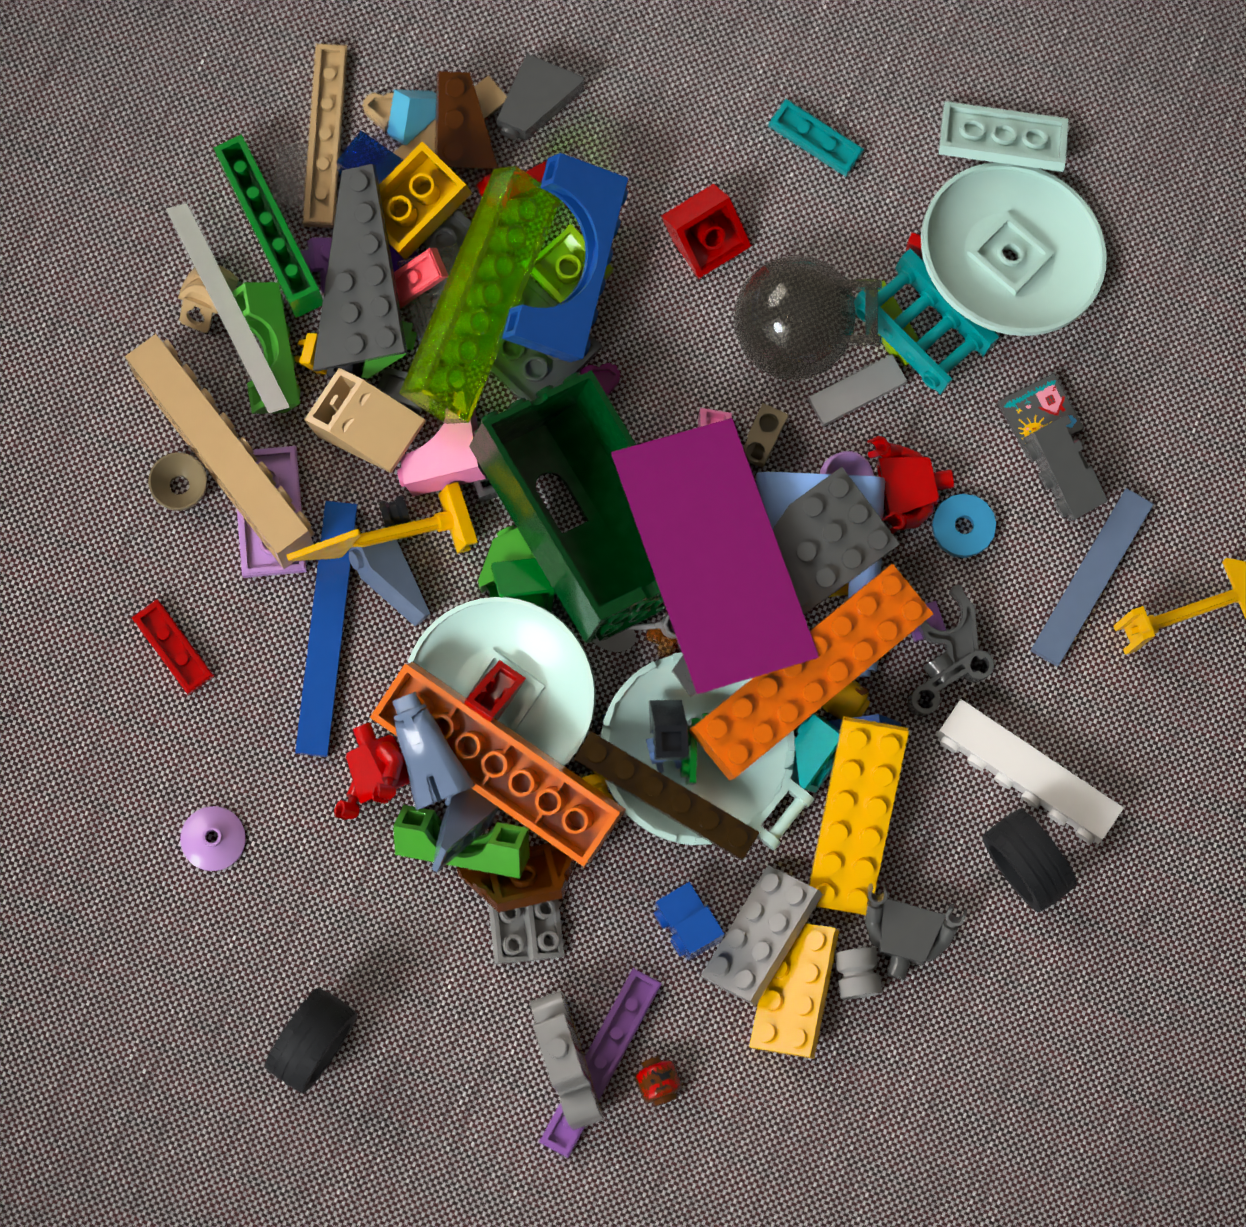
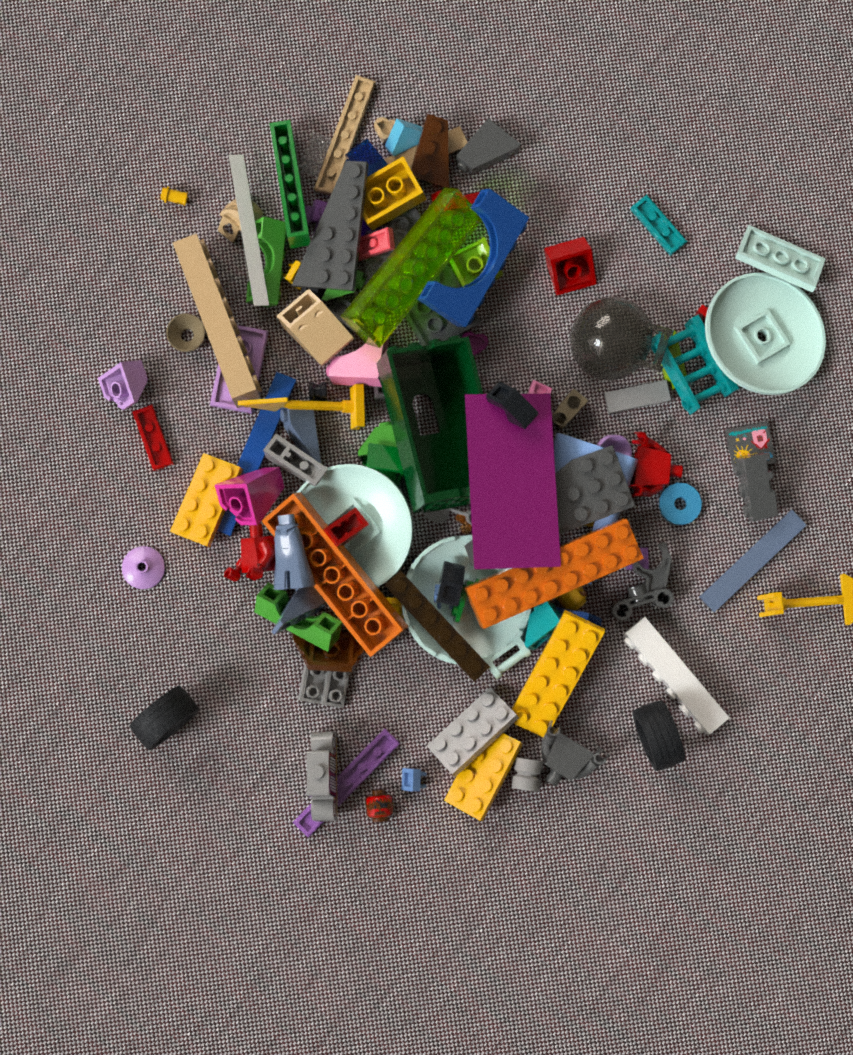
camera: 15 degrees right, 5 degrees up
blue brick [653,882,724,961] -> none
none -> lavender slope [98,360,148,410]
none -> yellow pin [161,186,188,206]
none -> yellow plate [170,453,243,548]
none -> dark pink slope [215,467,285,525]
none -> light grey slope [263,434,328,487]
none -> medium blue tile [401,768,427,791]
none -> black slope [486,381,539,429]

